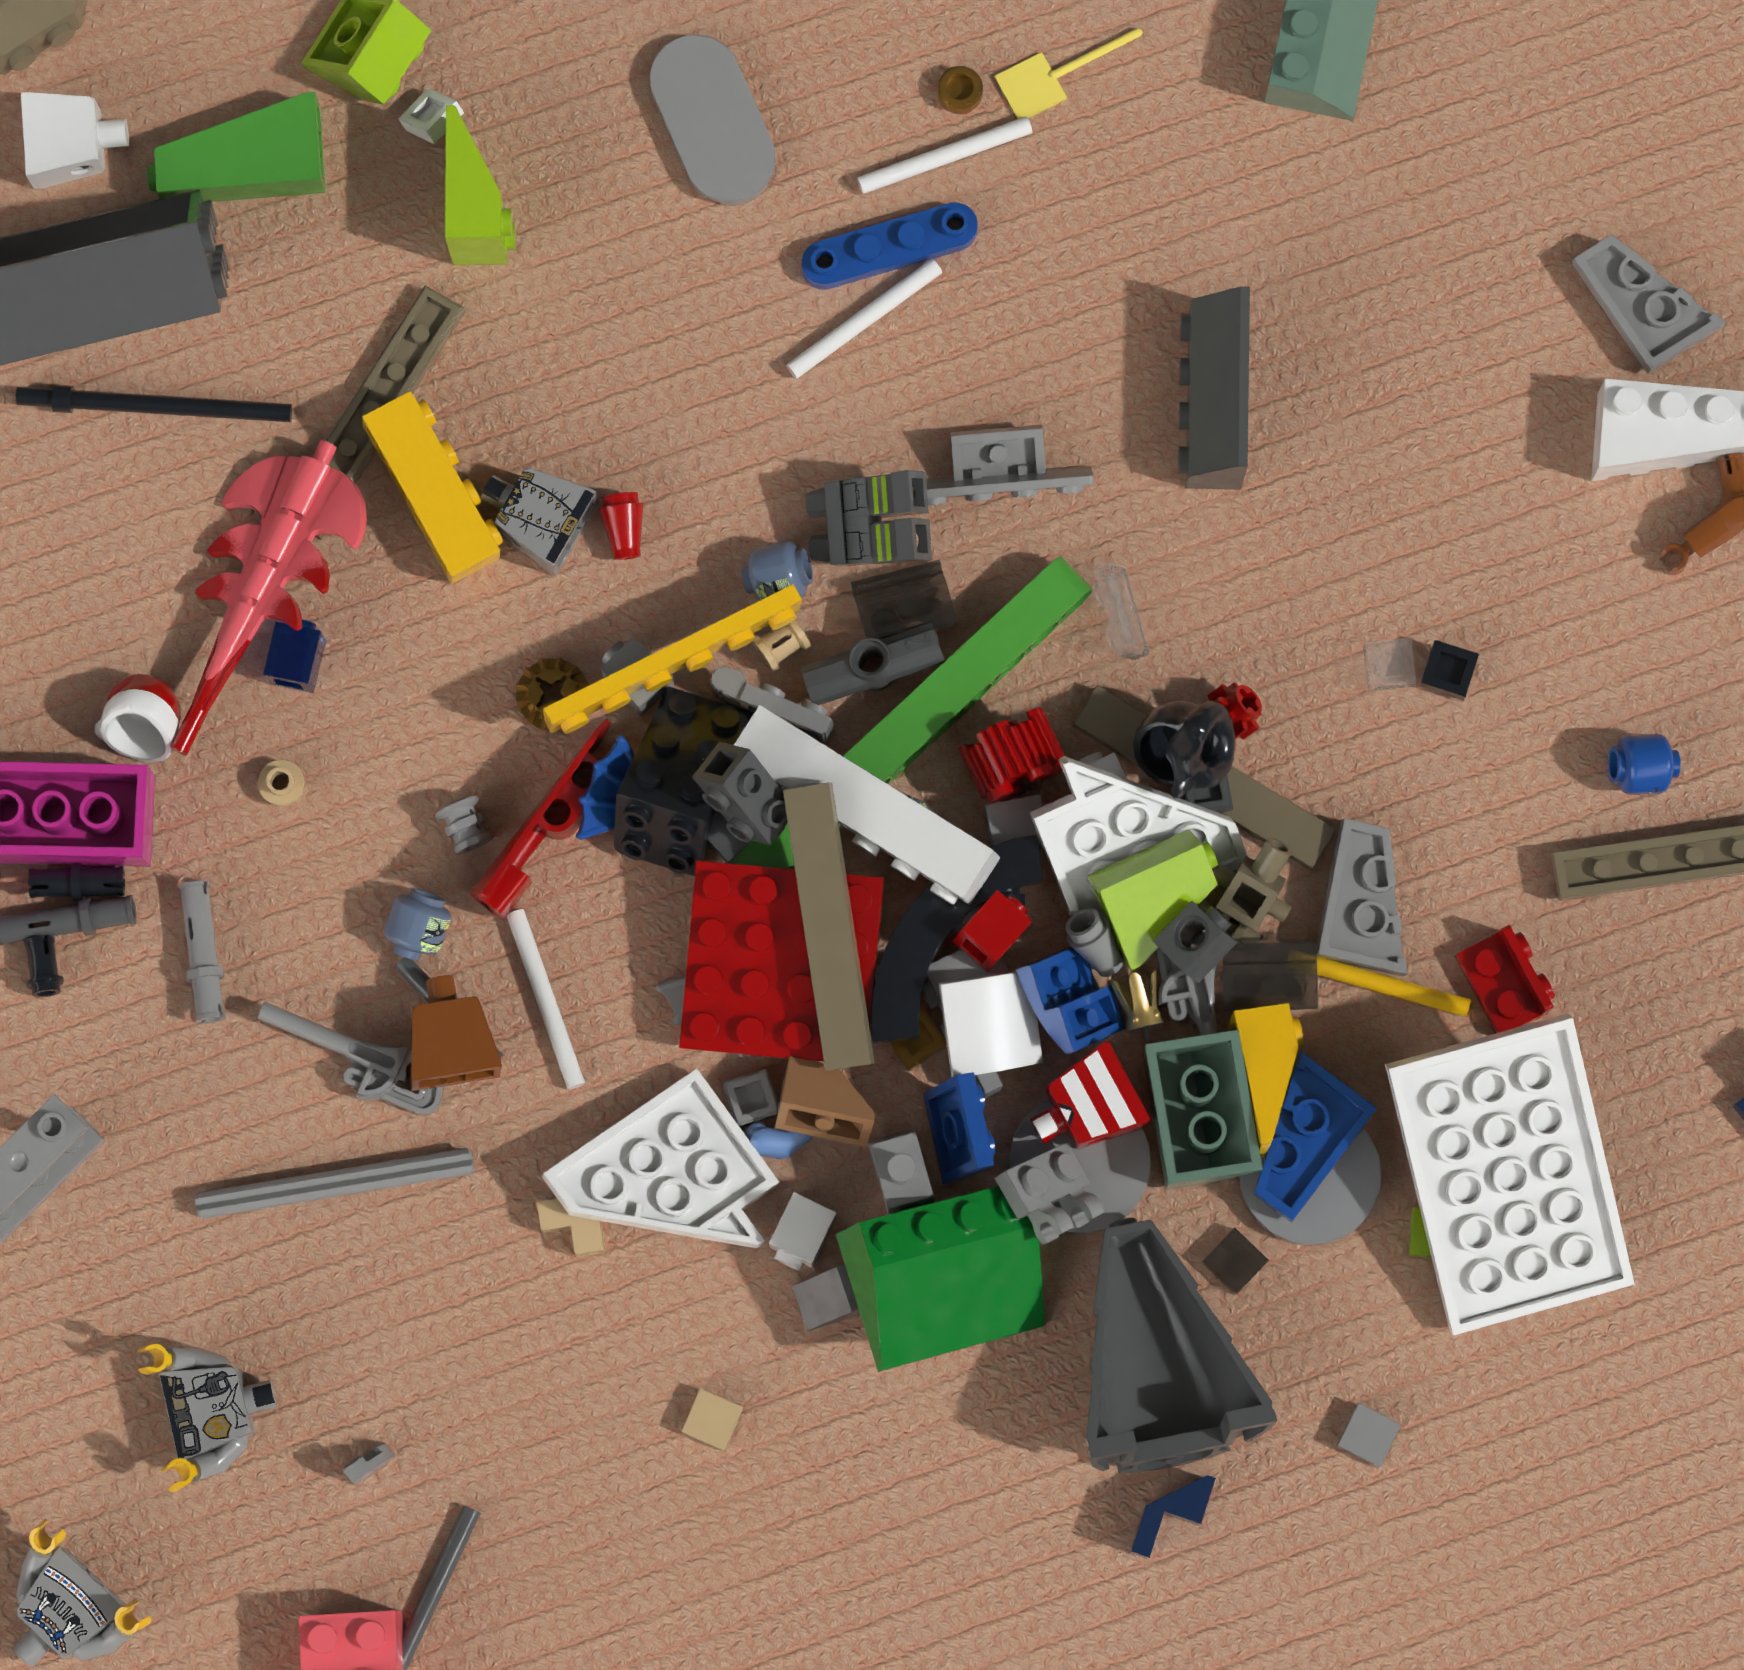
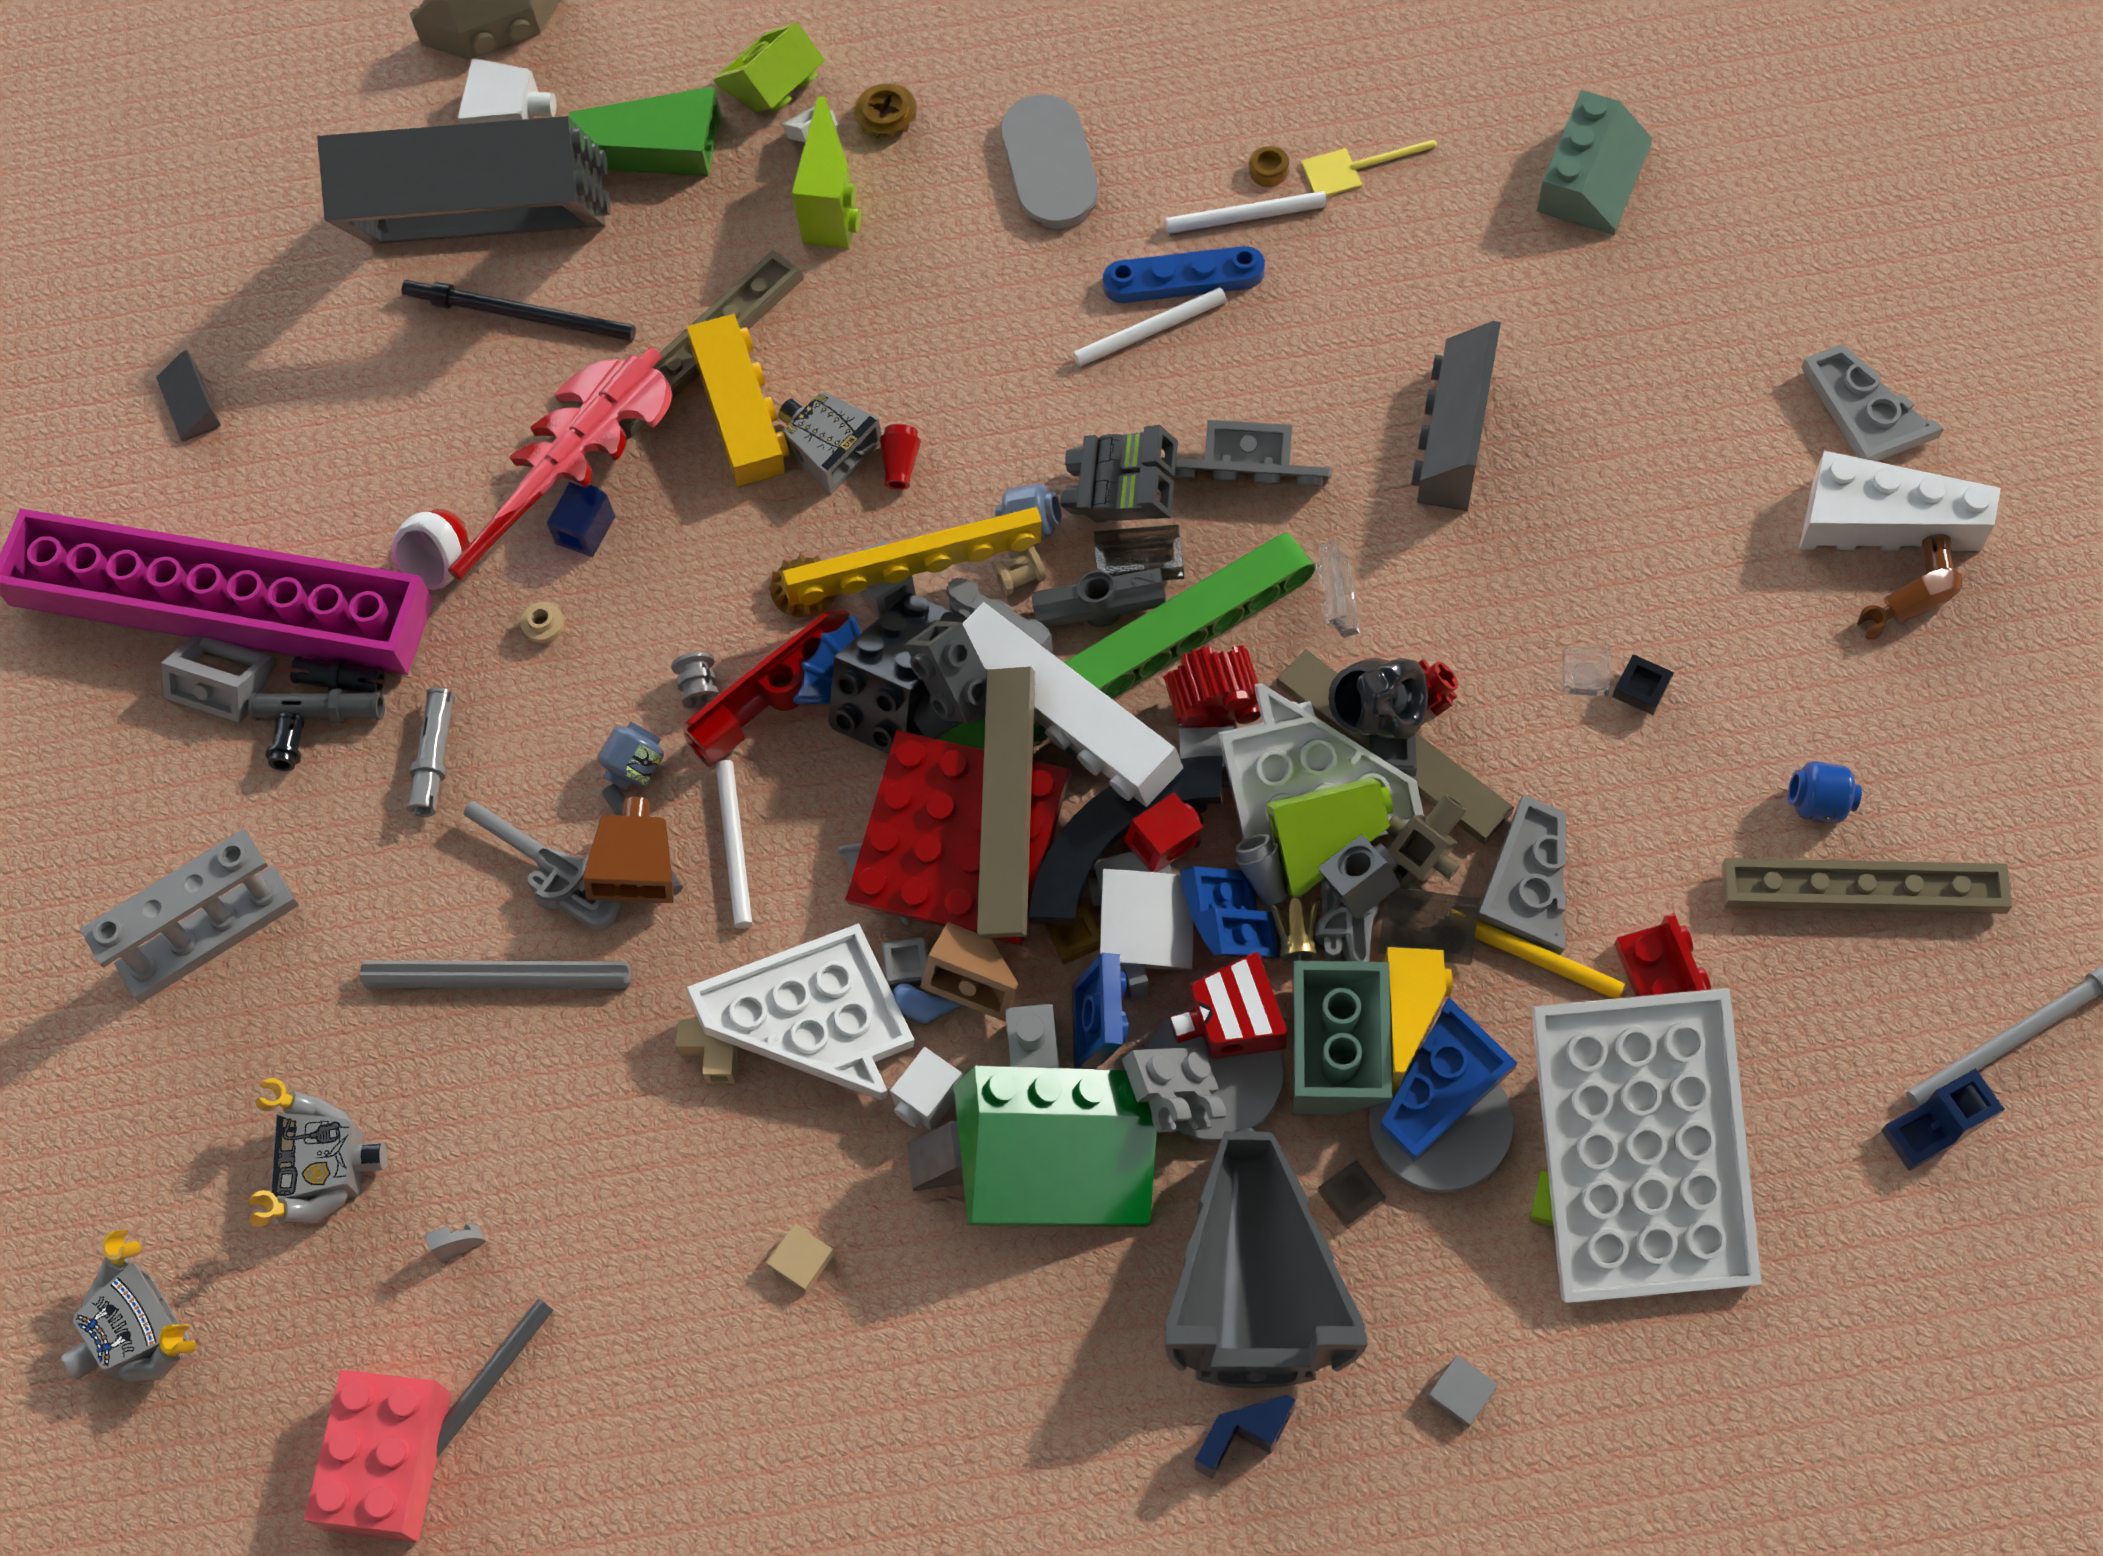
camera: 15 degrees right, 15 degrees down
none -> pearl gold gear [854,83,917,139]

